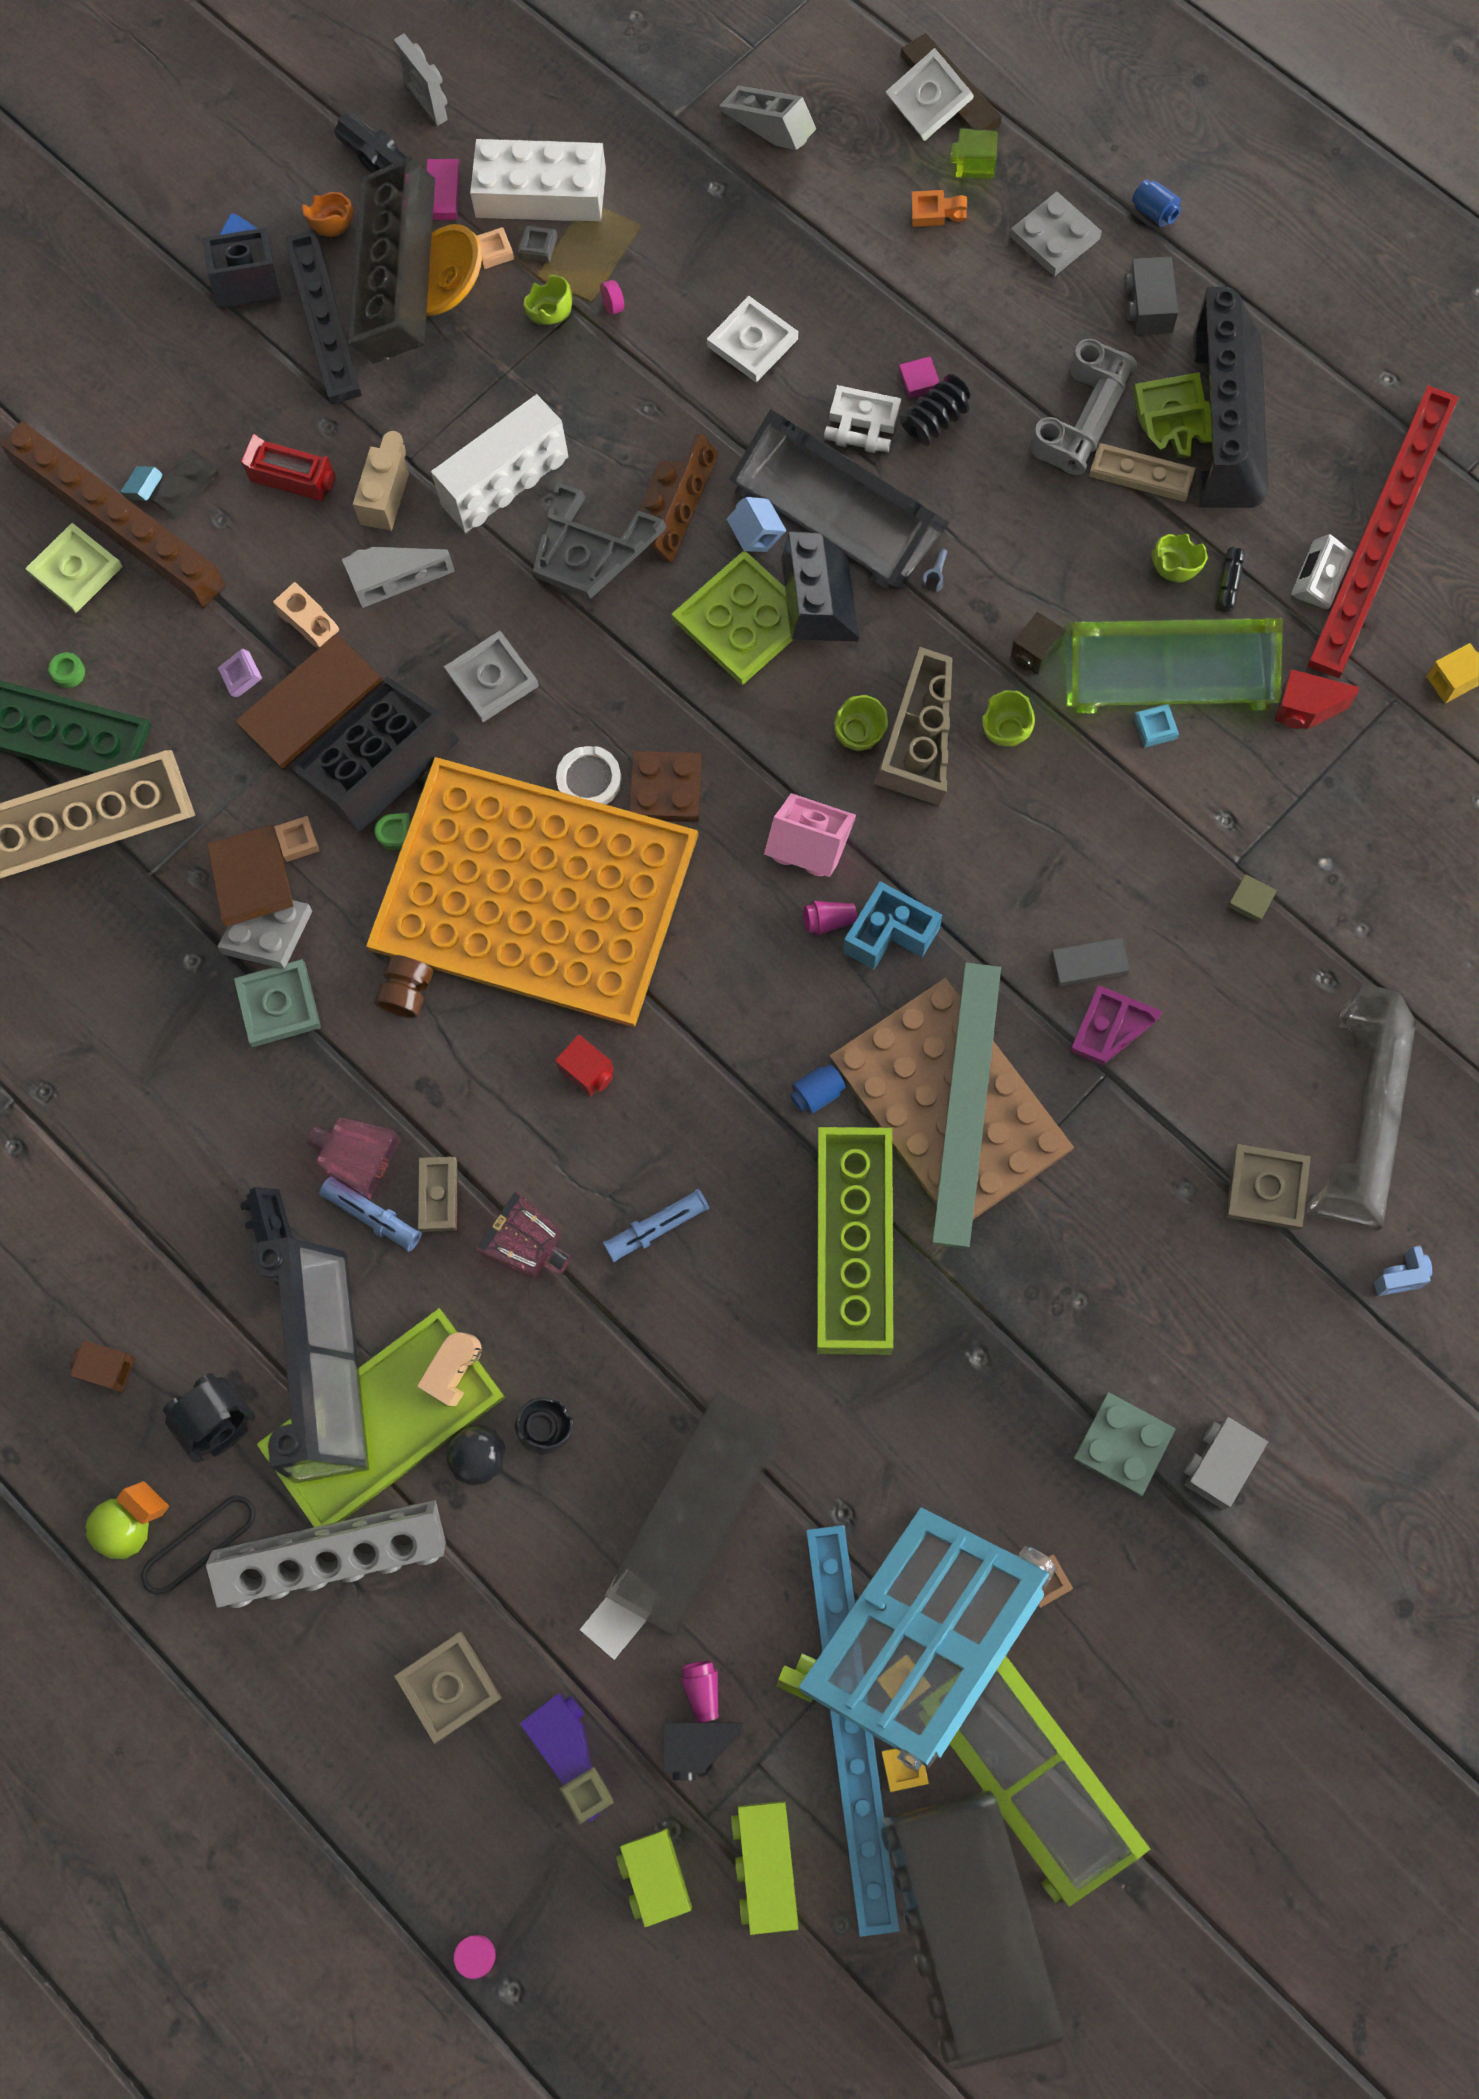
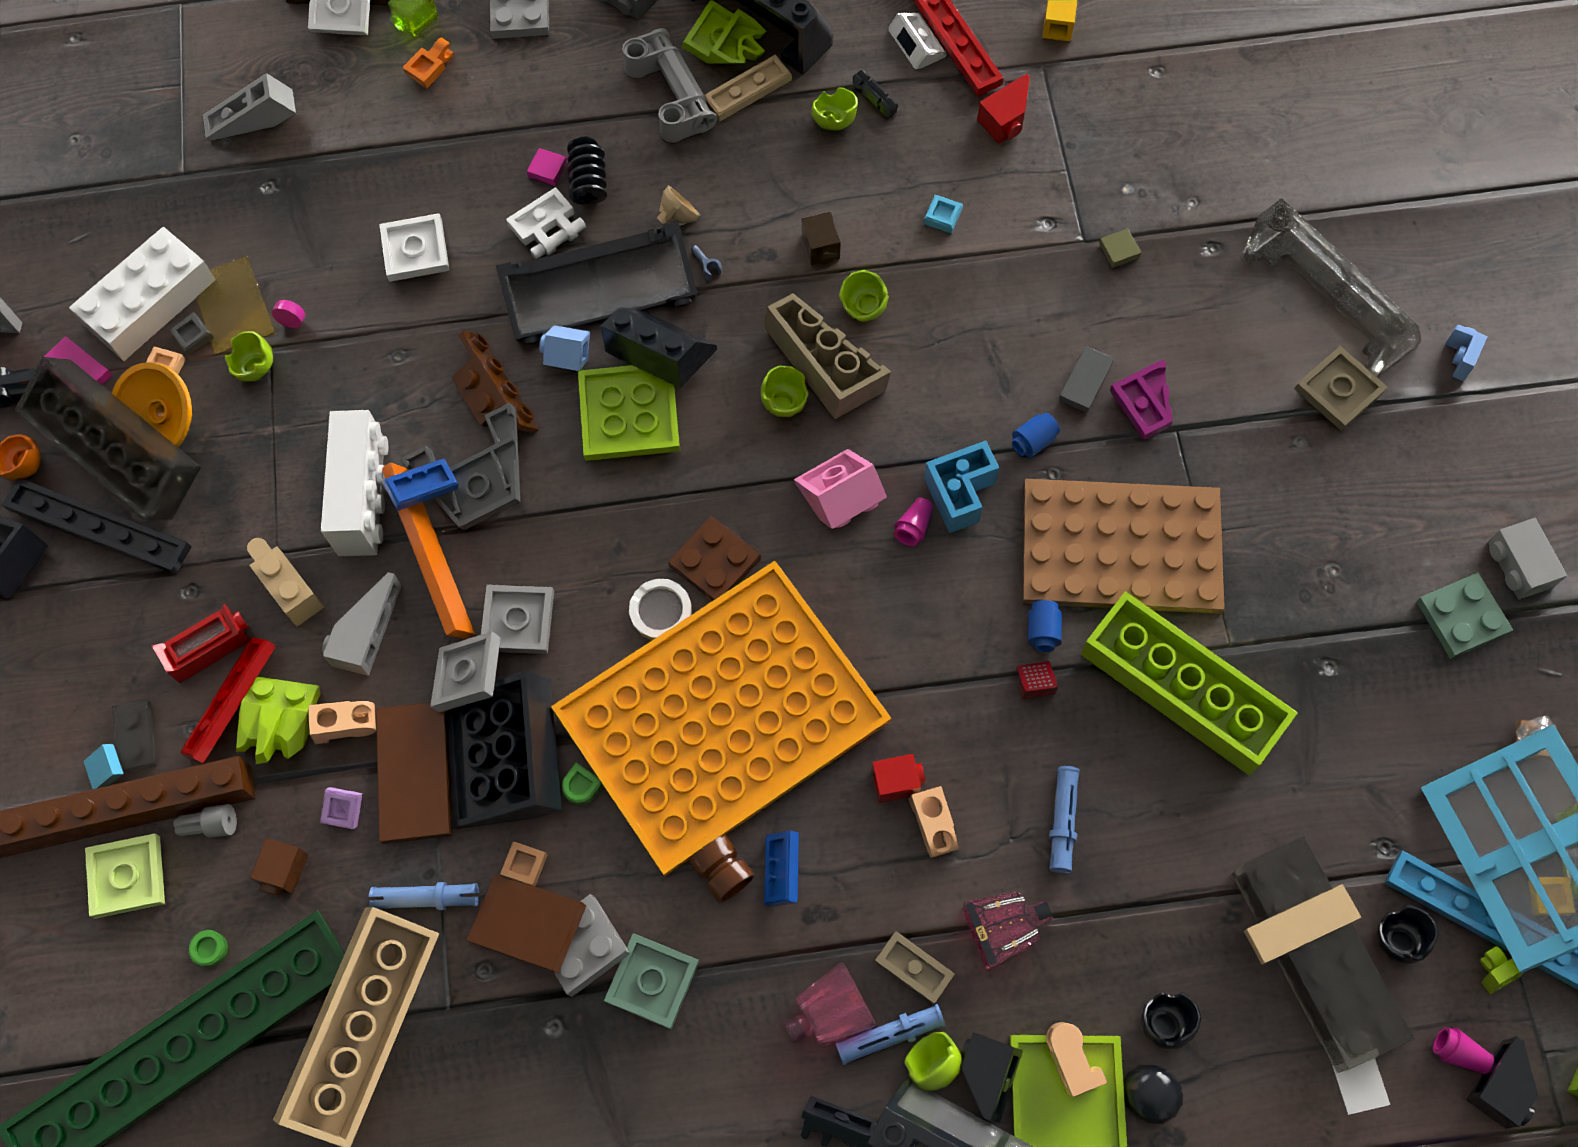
camera: 55 degrees left, 5 degrees down
sand green tile [932,963,1001,1249] -> none
clear light blue windscreen [1064,618,1283,713] -> none
none -> light grey piece [173,804,237,838]
none -> red tile [180,637,276,763]
none -> lime plate [236,677,321,764]
none -> reddish brown brick [250,838,308,897]
none -> medium blue pin [369,882,479,910]
none -> orange tile [382,462,475,639]
none -> blue plate [383,458,458,511]
none -> light grey plate [430,631,500,712]
none -> tan piece [657,185,700,226]
none -> blue plate [764,831,799,907]
none -> lime hair [905,1032,962,1091]
none -> light nougat leg [908,786,958,858]
none -> black slope [961,1032,1023,1123]
none -> blue brick [1012,413,1060,458]
none -> dark red slope [1016,661,1058,699]
none -> tan tile [1244,884,1361,965]
none -> black hair [1376,905,1439,964]

